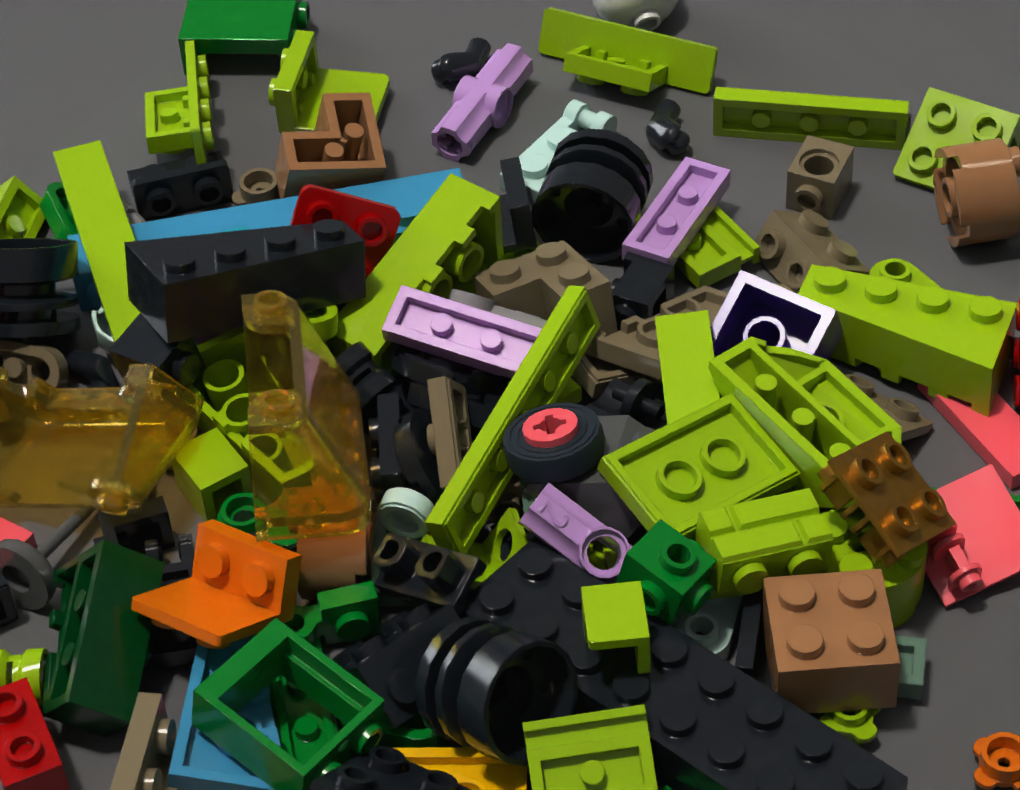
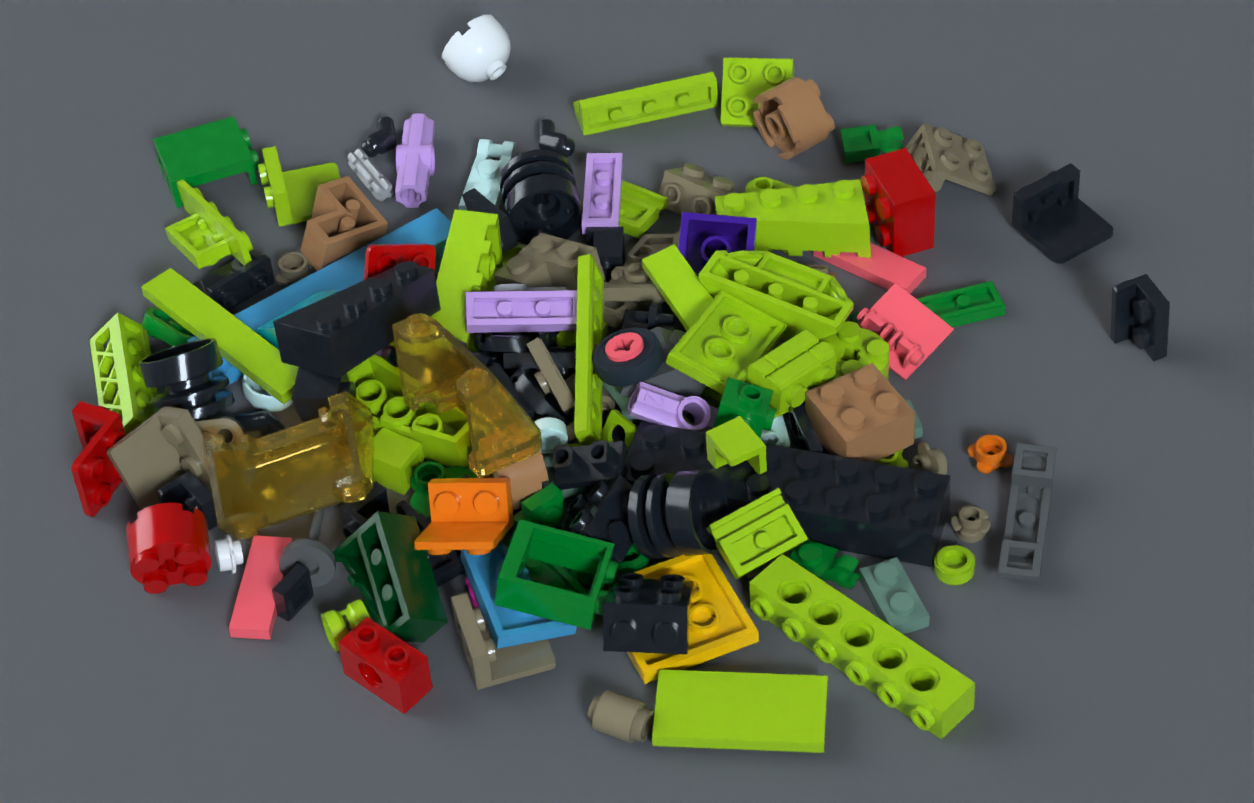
camera: 25 degrees left, 0 degrees up
lime bracket [538,7,719,96] -> none
dark tan brick [786,135,854,220] -> none
pearl gold hinge [817,431,957,569] -> none
none -> light grey axle [347,149,393,201]
none -> dark tan plate [912,442,947,475]

